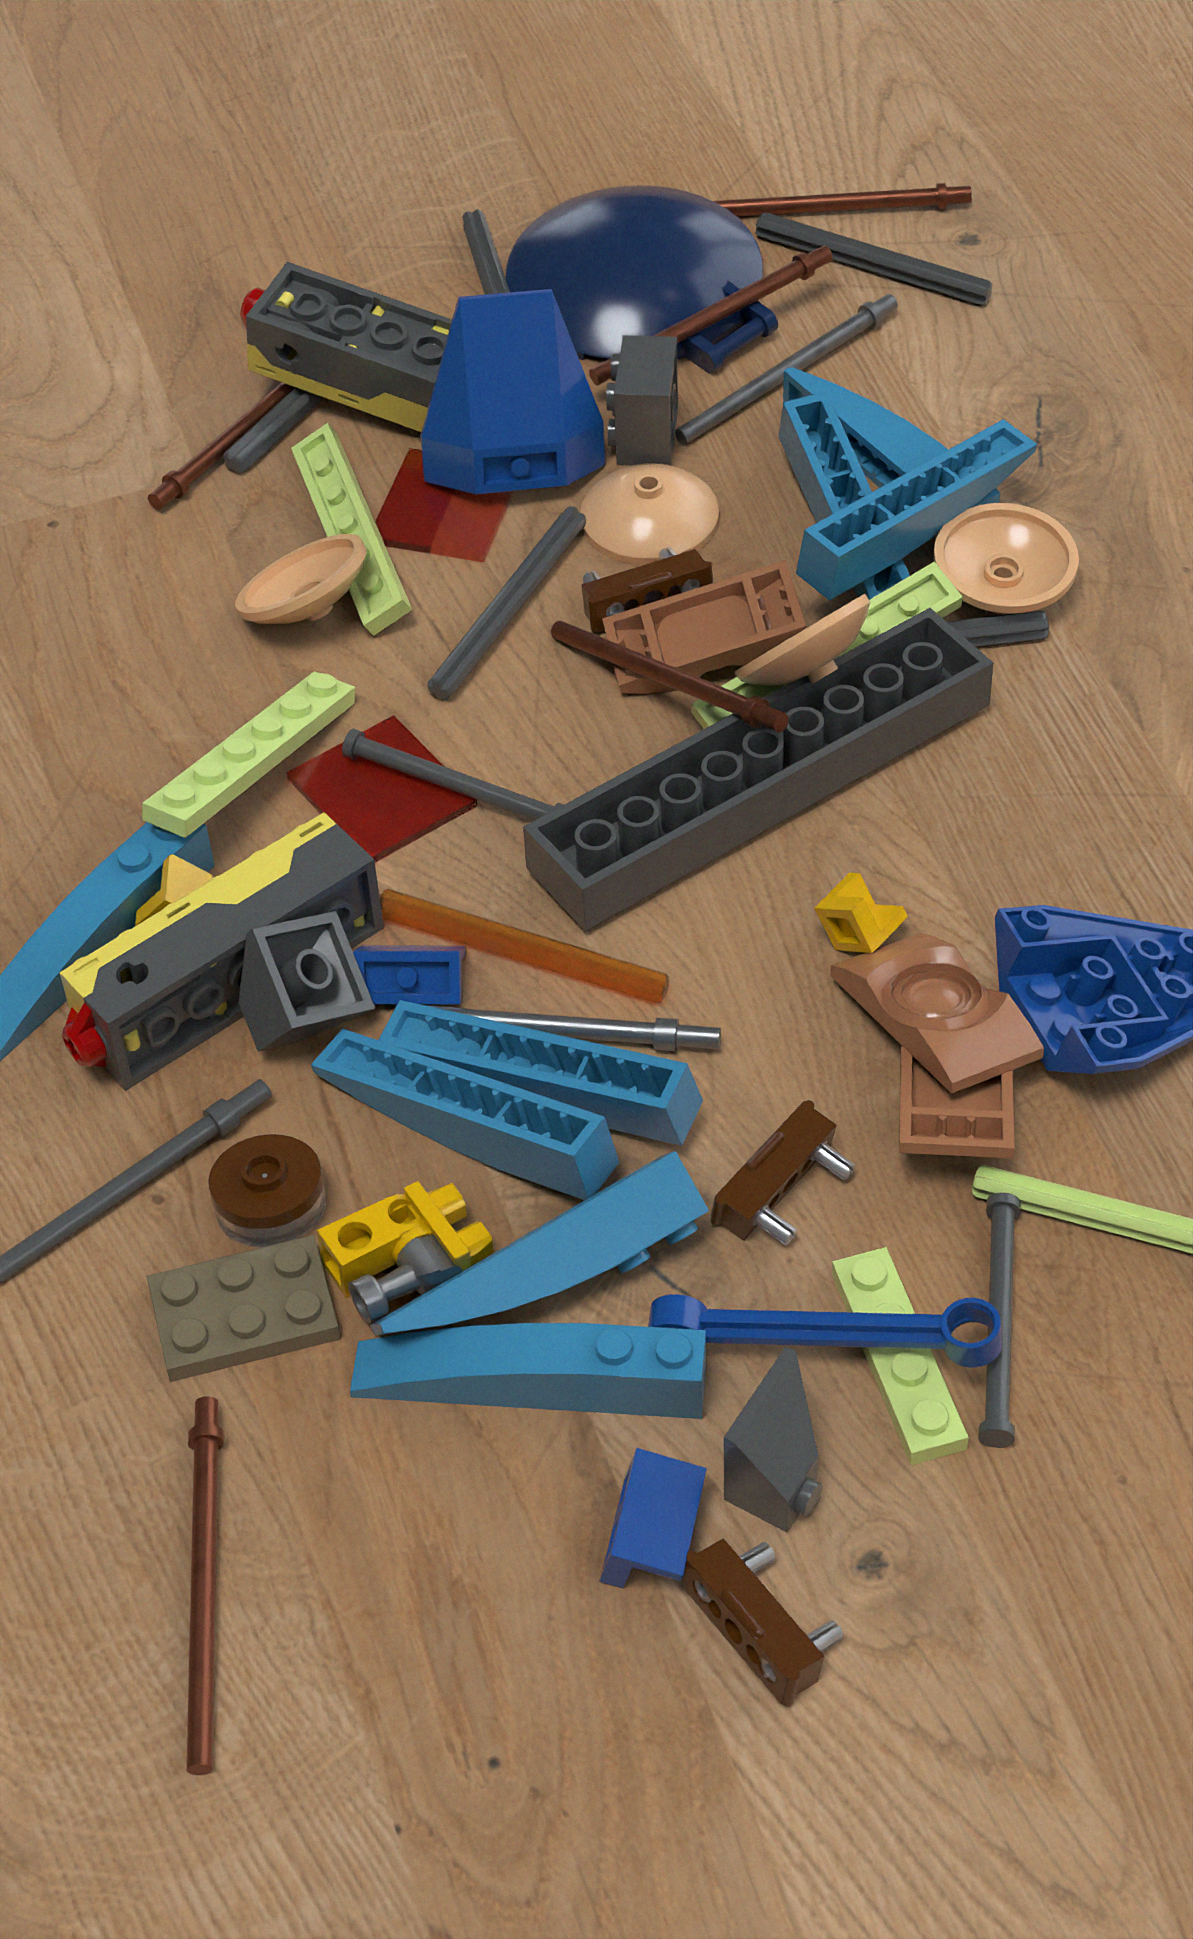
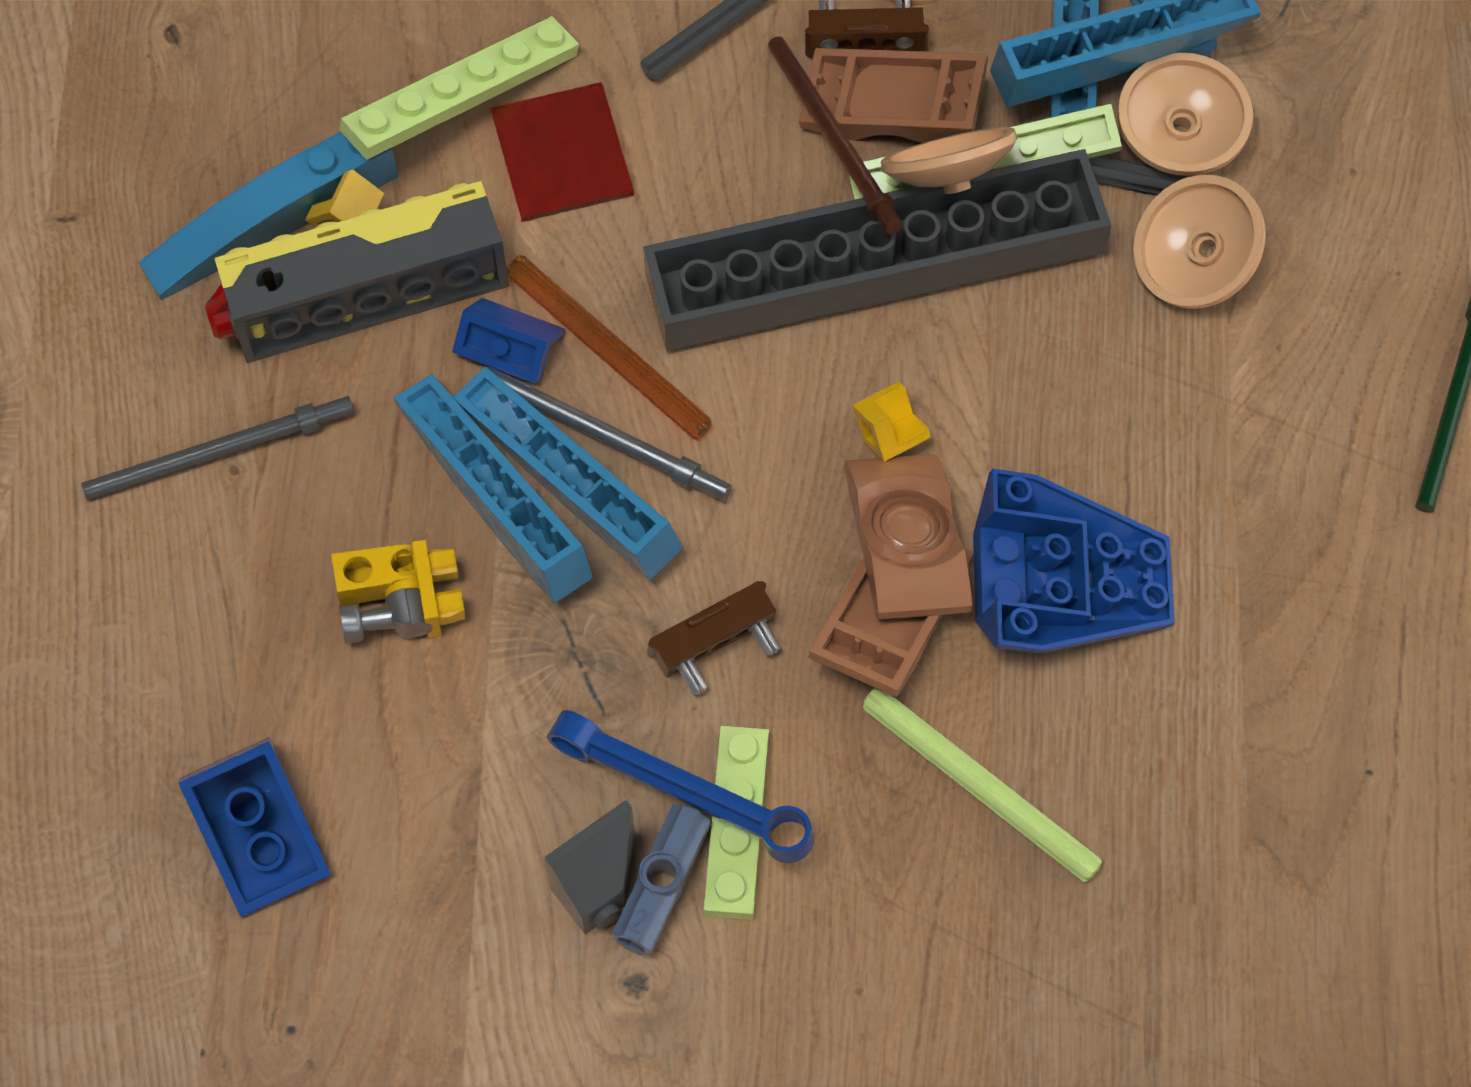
camera: 20 degrees right, 15 degrees up
dark tan plate [147,1235,340,1382] -> none
copper bar [186,1396,224,1775] -> none
reddish brown piece [209,1134,327,1247] -> none
dark grey slope [239,911,375,1052] -> none
dark grey bar [342,729,564,821] -> none
dark azure slope [350,1323,706,1419] -> none
dark azure slope [370,1151,709,1335] -> none
blue panel [599,1448,707,1588] -> none
reddish brown piece [681,1538,843,1706] -> none
dark grey bar [978,1192,1021,1448] -> none
none -> blue slope [178,737,331,917]
none -> sand blue piece [611,804,711,956]
none -> light nougat dish [1133,175,1266,309]

